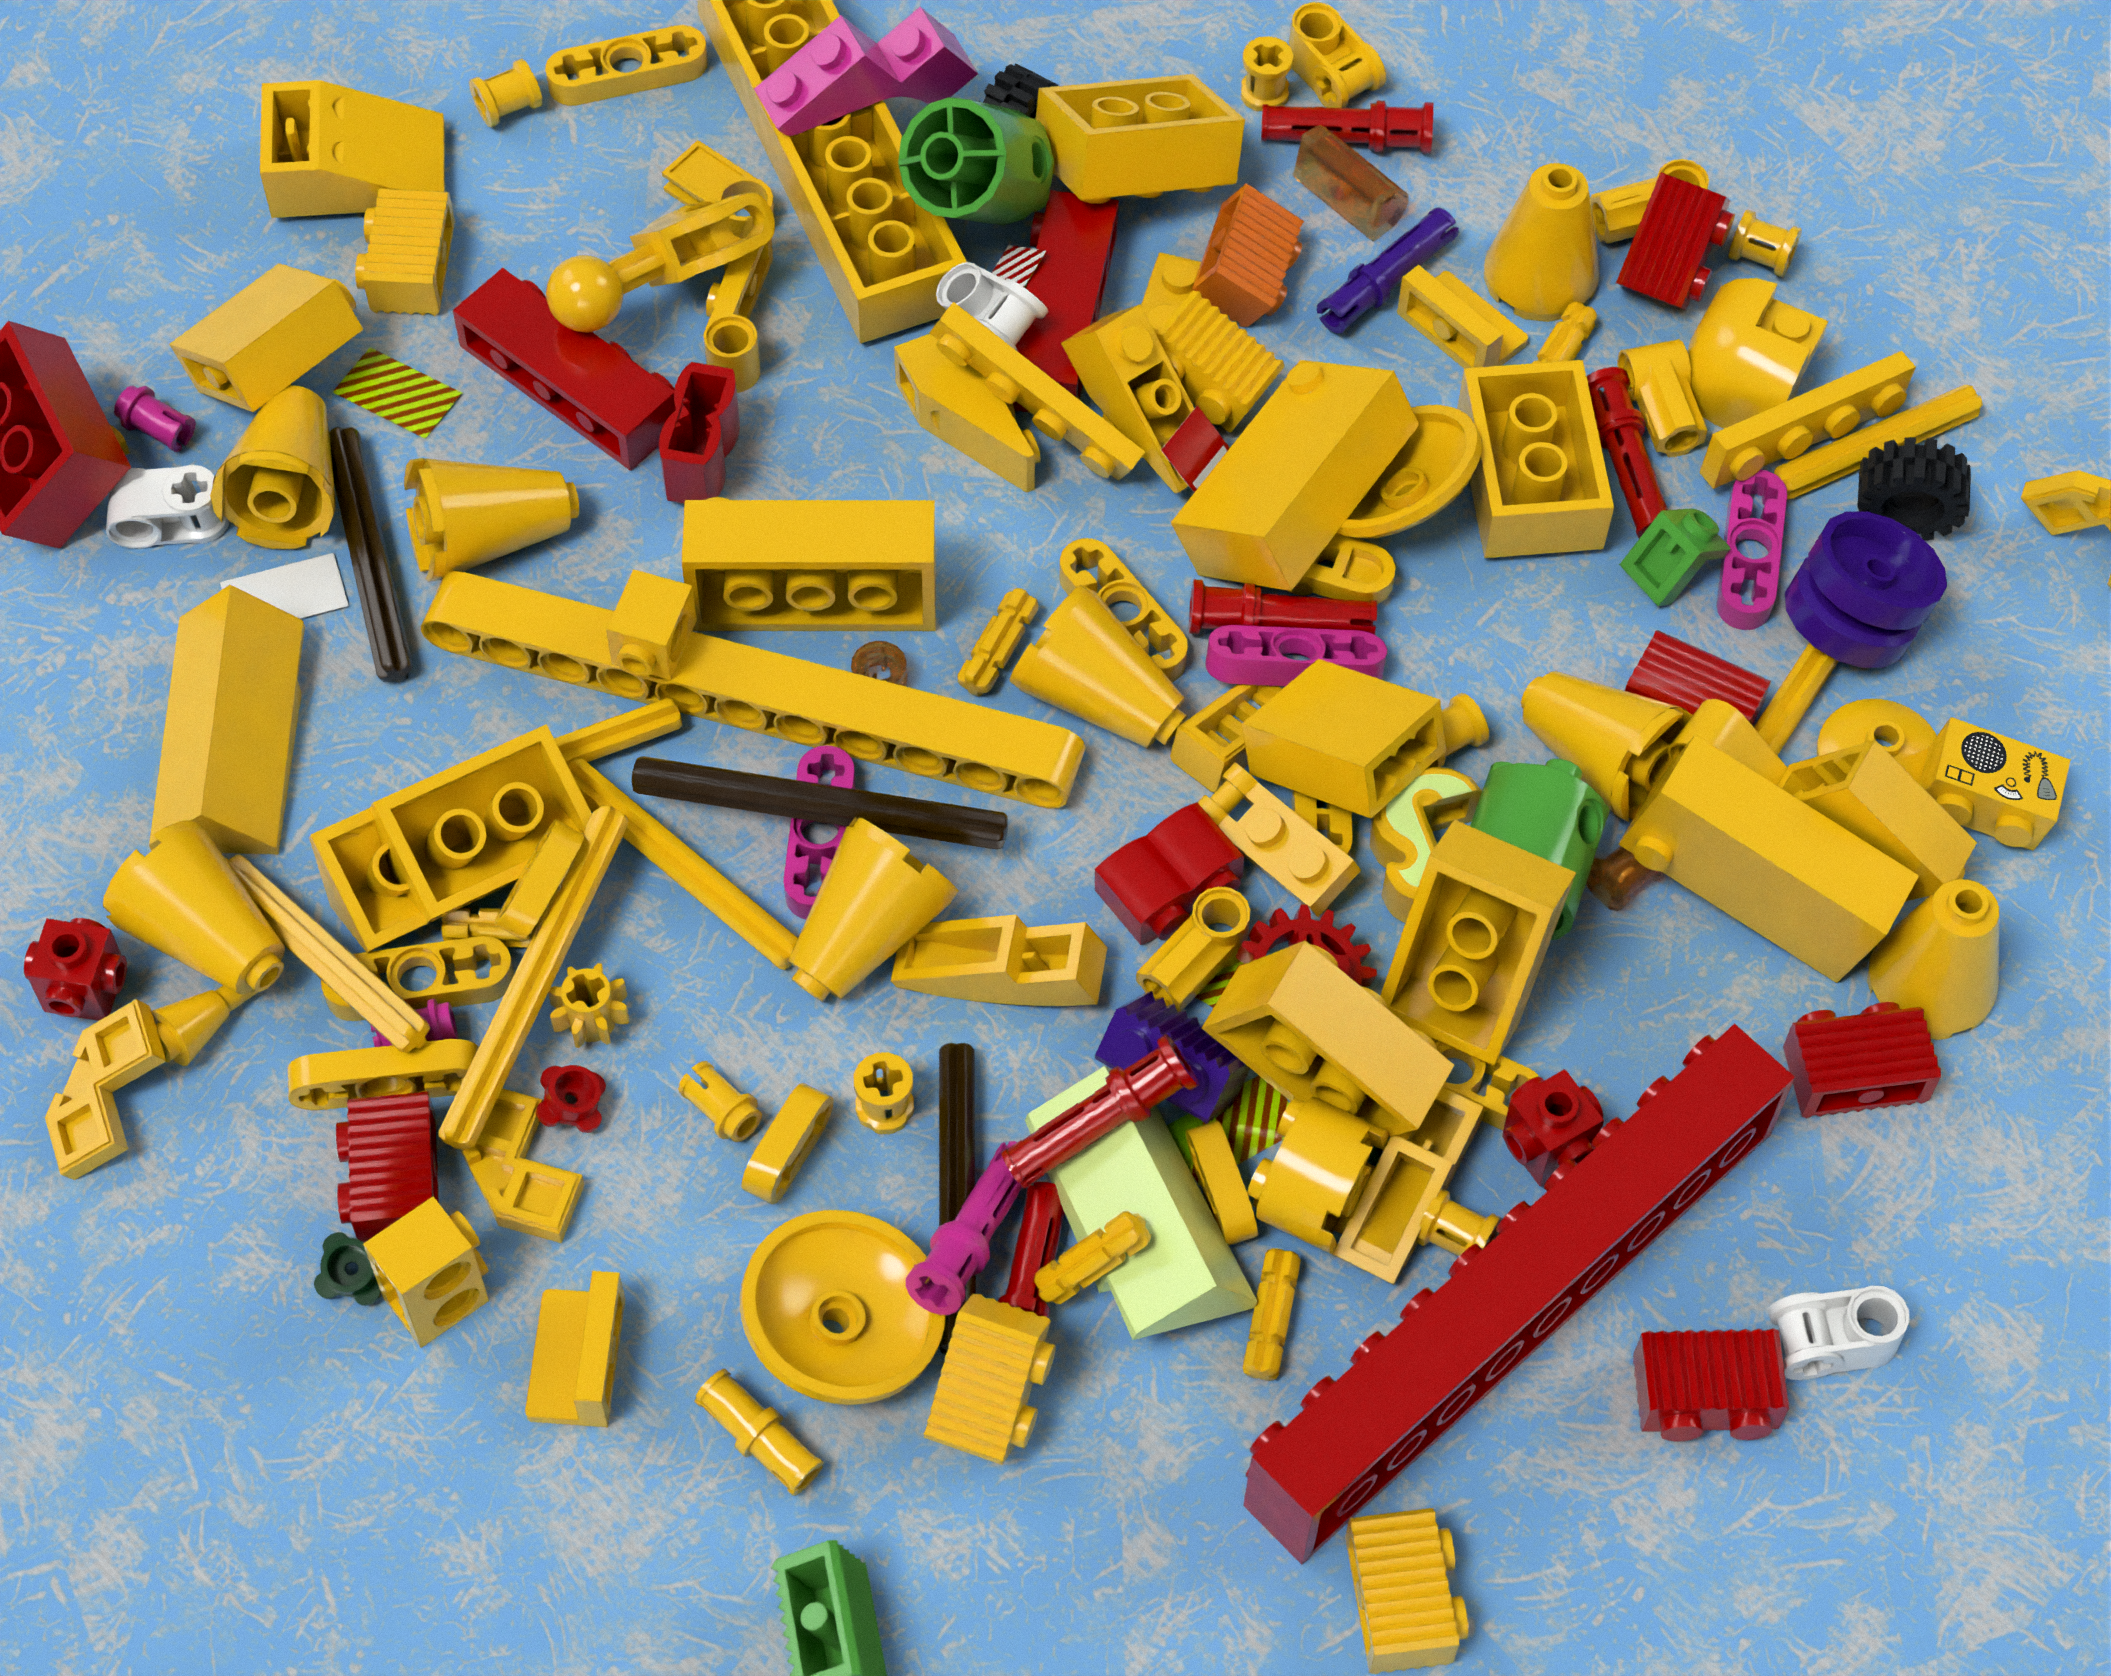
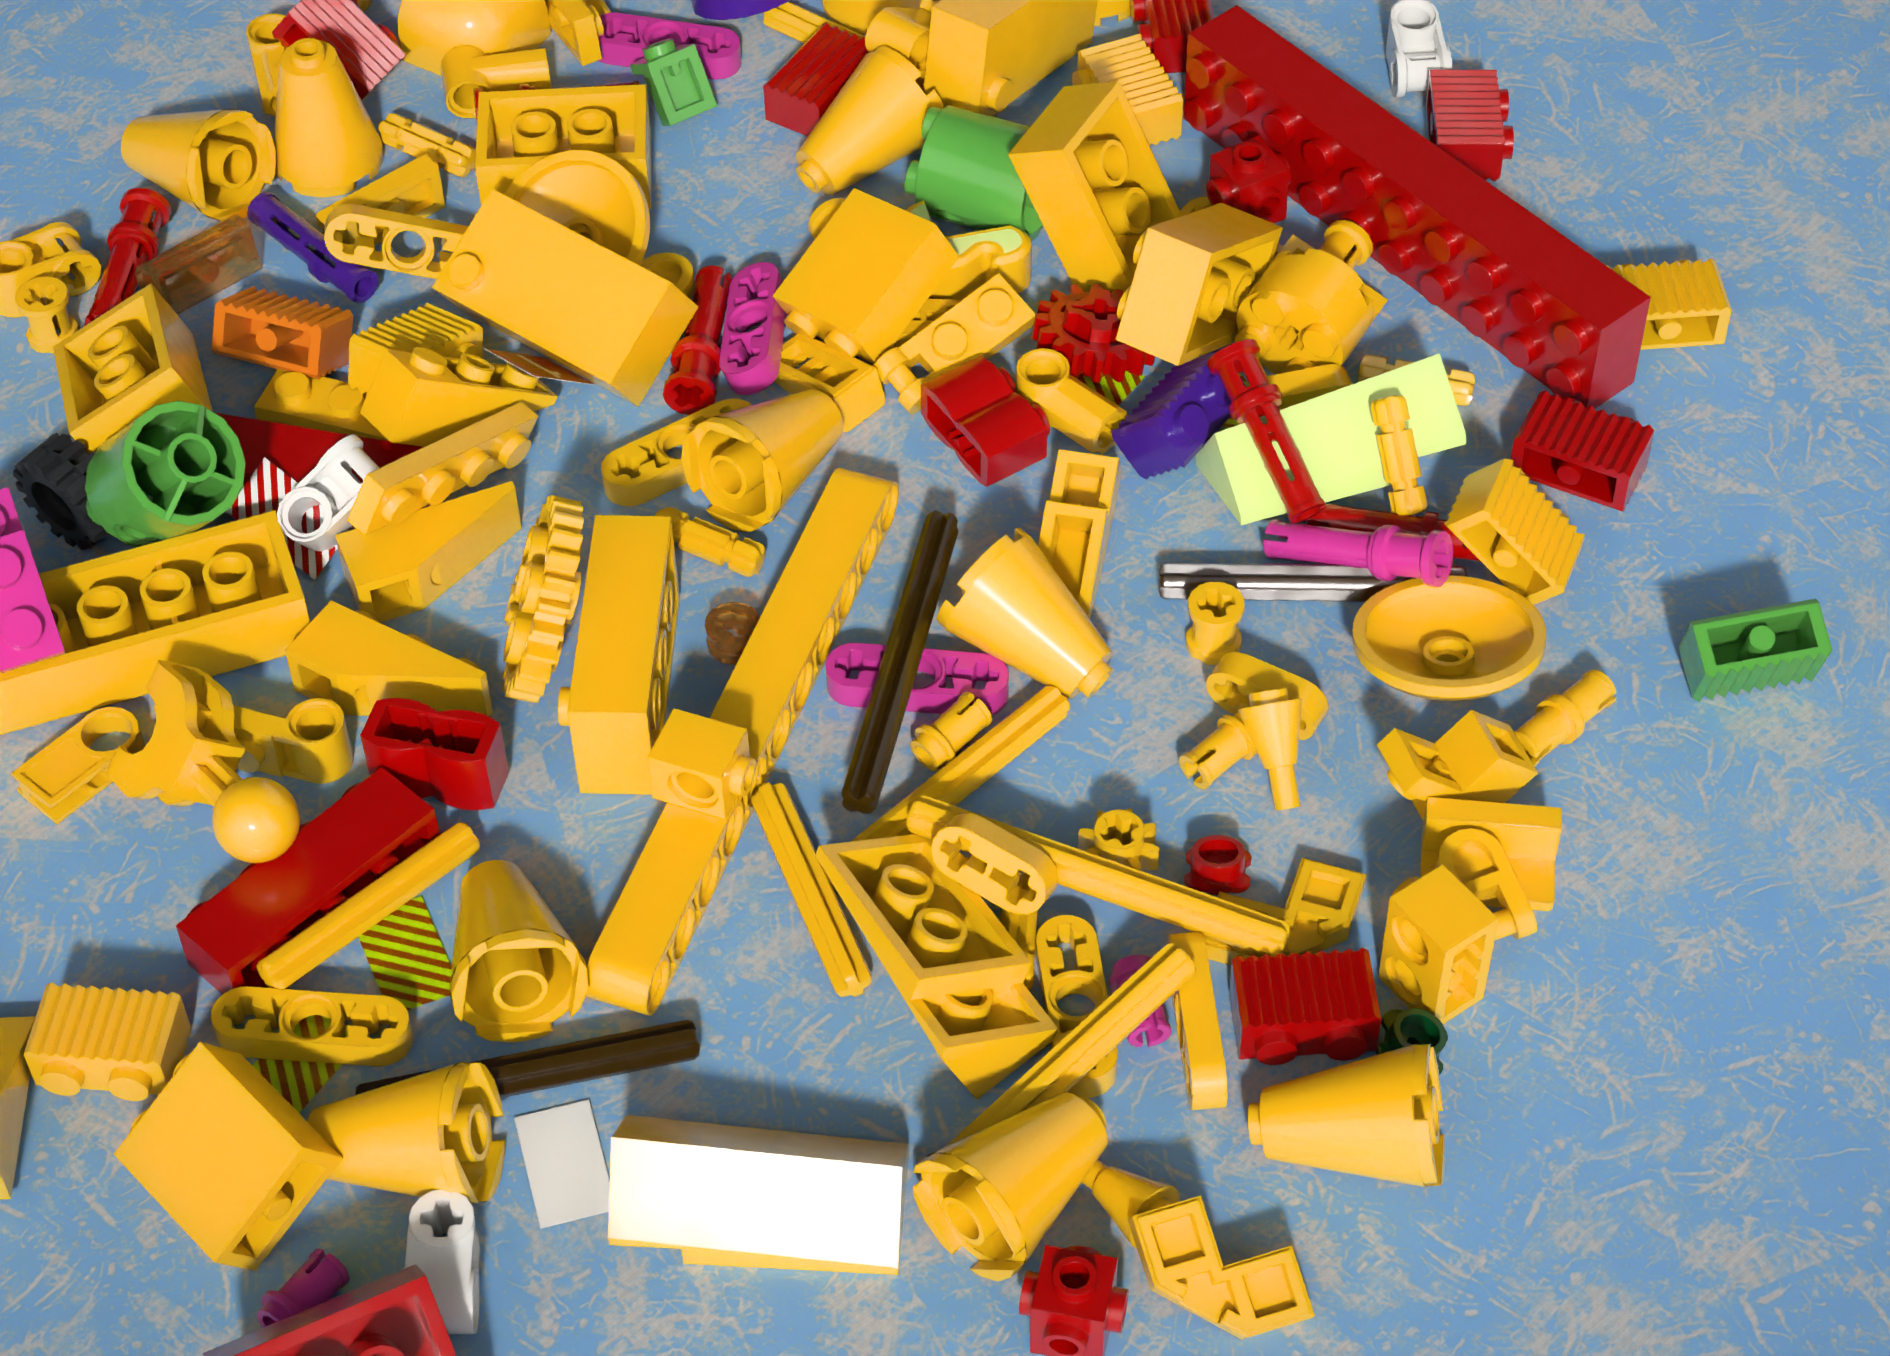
camera: 85 degrees left, 10 degrees down
none -> yellow cone [121,109,276,222]
none -> yellow beam [211,987,413,1067]
none -> yellow axle [257,822,480,989]
none -> yellow slope [285,600,493,717]
none -> yellow beam [324,204,468,279]
none -> clear neon green sticker [358,896,452,1011]
none -> yellow gear [502,495,584,703]
none -> yellow pin [910,692,993,771]
none -> yellow brick [1072,34,1183,146]
none -> yellow cone [1238,688,1302,811]
none -> yellow cone [1248,1044,1445,1188]
none -> yellow brick [1377,710,1538,821]
none -> yellow plate [1436,828,1537,948]
none -> red brick [1510,390,1654,512]

